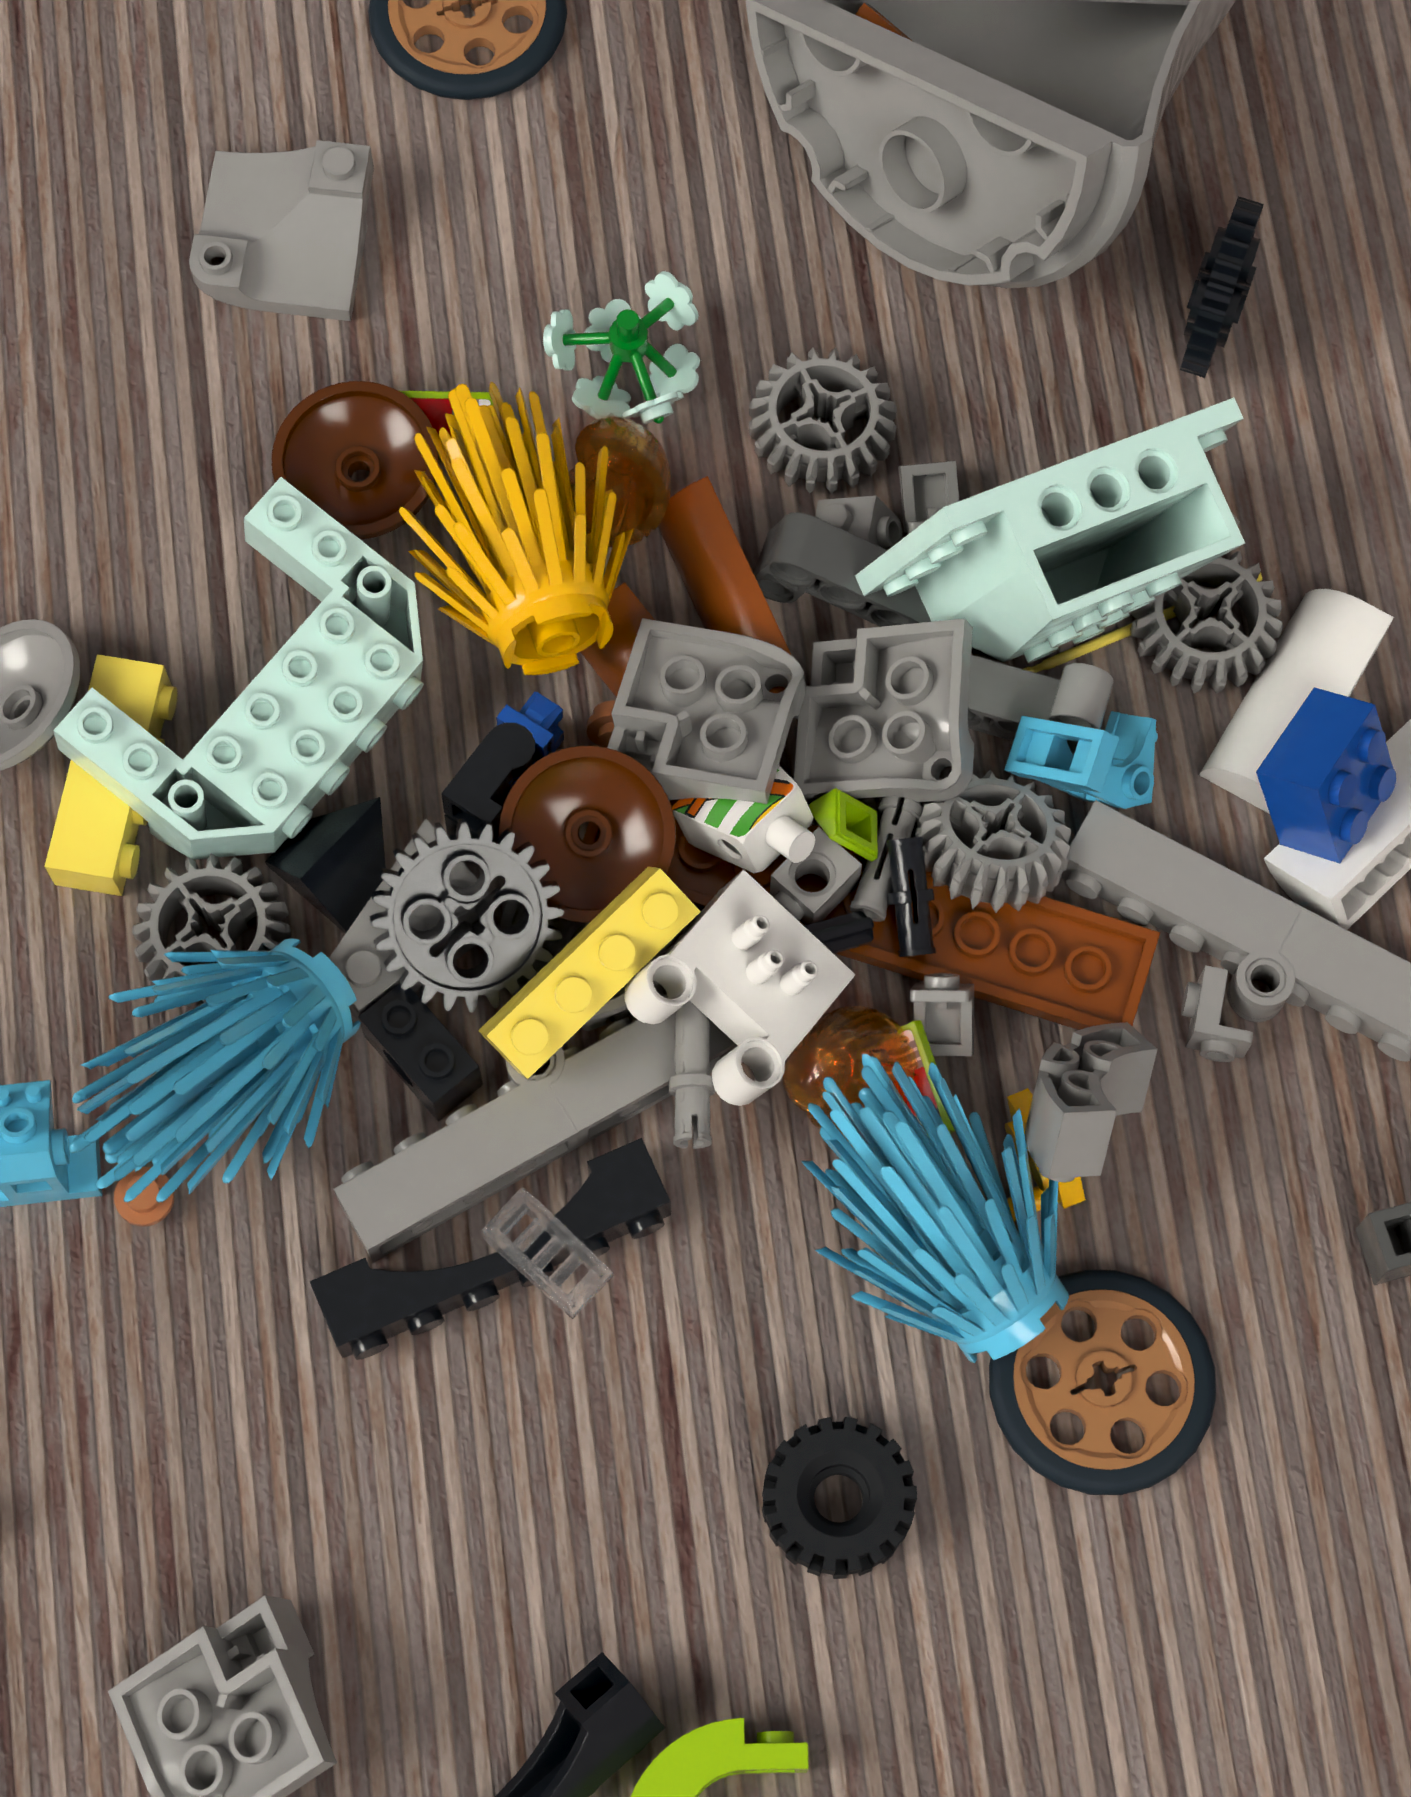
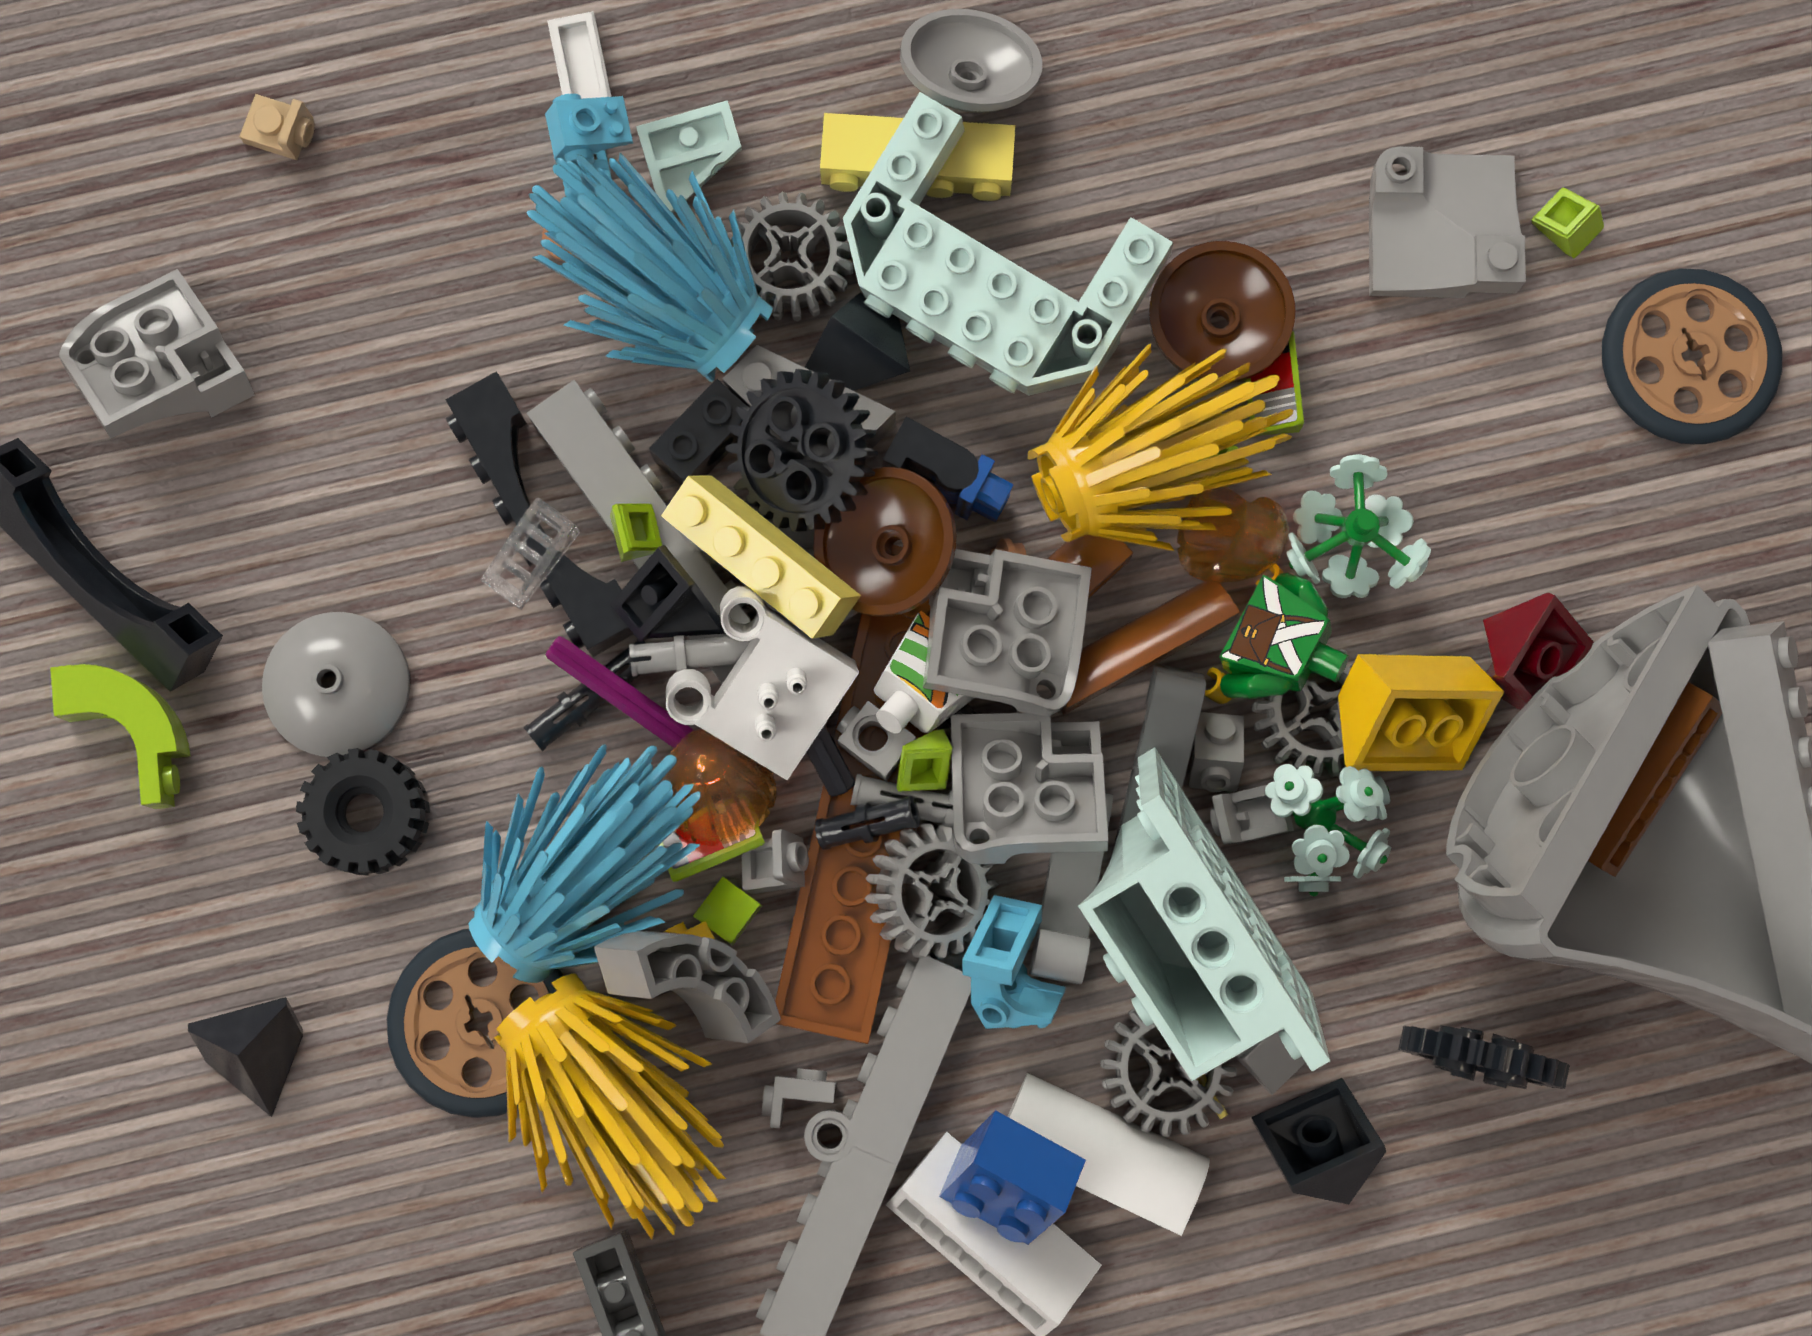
camera: 85 degrees right, 10 degrees up
none -> black slope [188,997,303,1117]
none -> light grey dish [262,612,410,757]
none -> yellow plant [494,973,727,1240]
none -> black pin [523,639,651,752]
none -> magenta axle [545,636,716,767]
none -> lime slope [610,504,662,562]
none -> black slope [610,545,726,642]
none -> light aqua wing [636,100,742,213]
none -> lime slope [693,876,762,946]
none -> torso [1204,562,1349,704]
none -> black slope [1251,1078,1386,1205]
none -> light aqua plant [1265,764,1391,897]
none -> yellow slope [1338,654,1504,771]
none -> dark red slope [1483,593,1594,710]
none -> lime slope [1531,187,1604,258]

